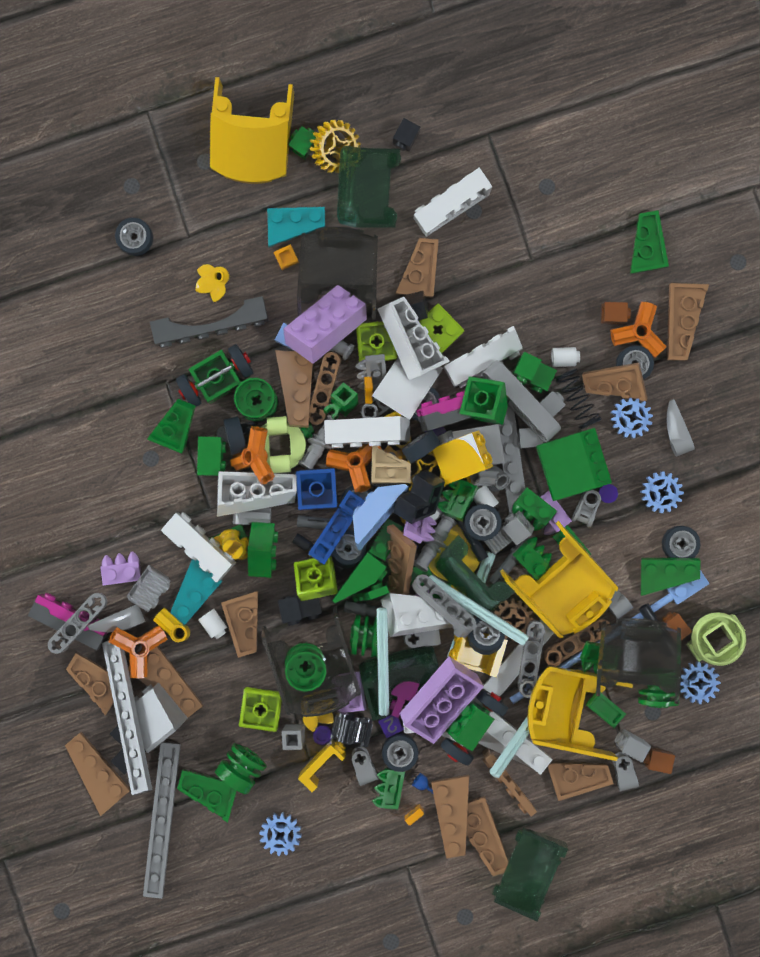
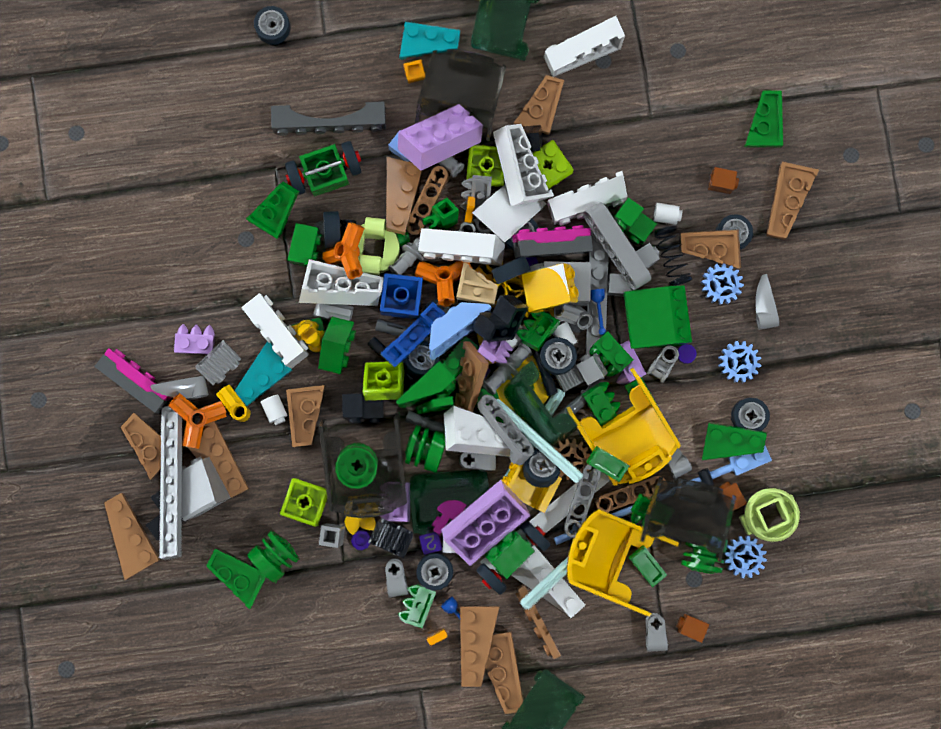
camera: 10 degrees right, 5 degrees down
light grey beam [48,593,107,654] -> none
light grey plate [143,741,181,899] -> none
yellow plate [195,264,229,302] -> none
green wheel [234,378,278,422] -> none
light blue gear [260,812,302,856] -> none
yellow panel [298,739,346,792] -> none
light aqua axle [377,608,389,716] -> none
green slope [459,377,508,425] -> none
medium nougat wing [547,763,614,801] -> none
orange piece [610,302,667,358] -> none
light grey brick [615,729,651,763] -> none
none -> green tile [586,446,629,482]
none -> blue hinge [590,289,606,335]

